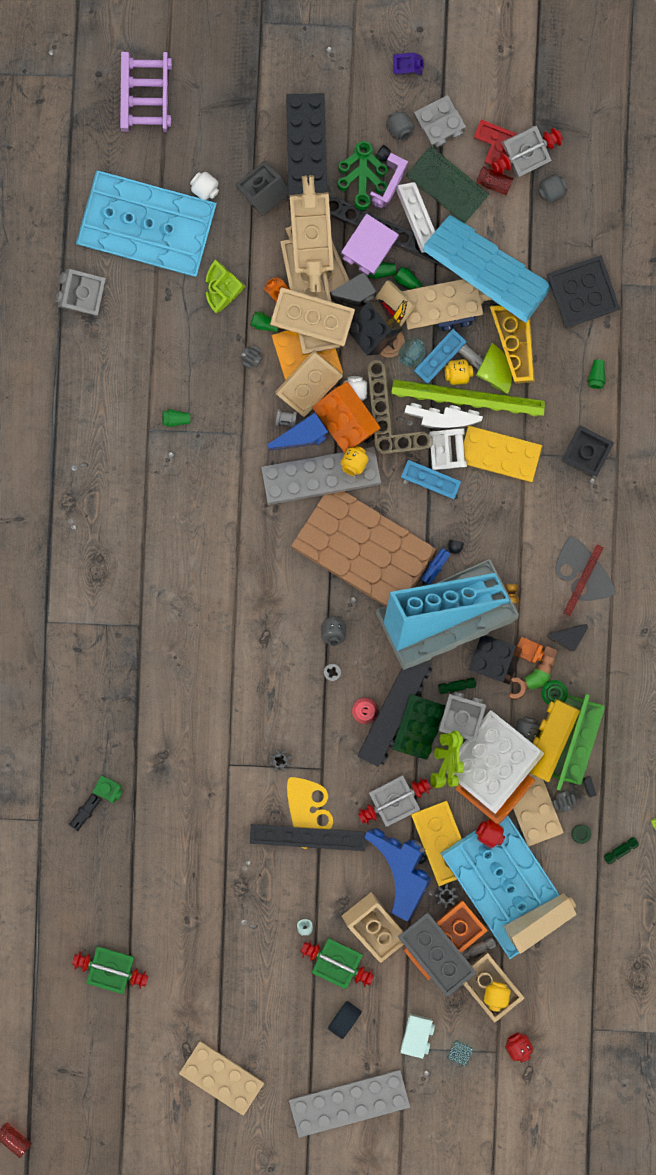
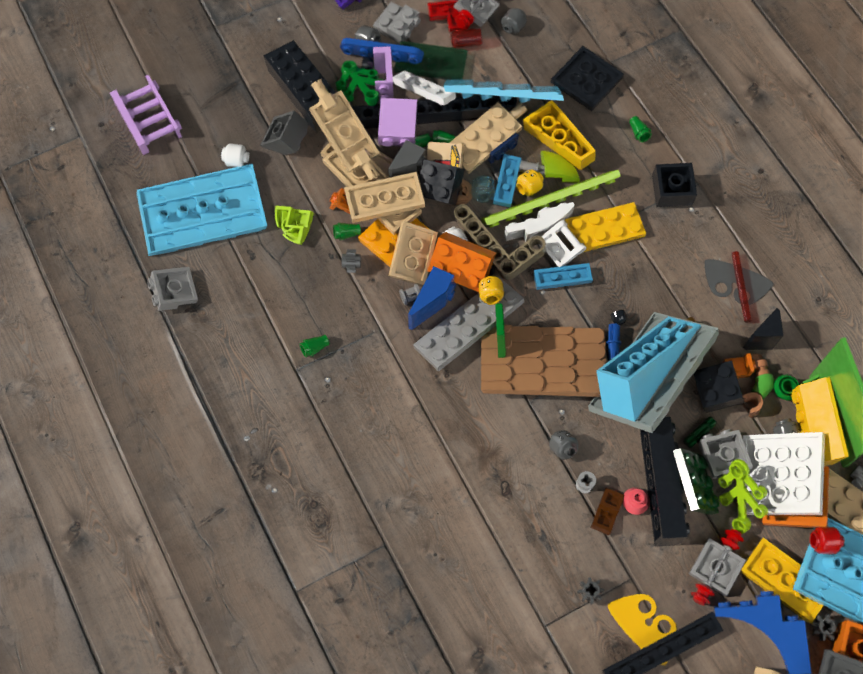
camera: 30 degrees left, 20 degrees down
none -> blue piece [340,38,424,64]
none -> green tile [495,303,506,358]
none -> reddish brown slope [590,488,625,535]

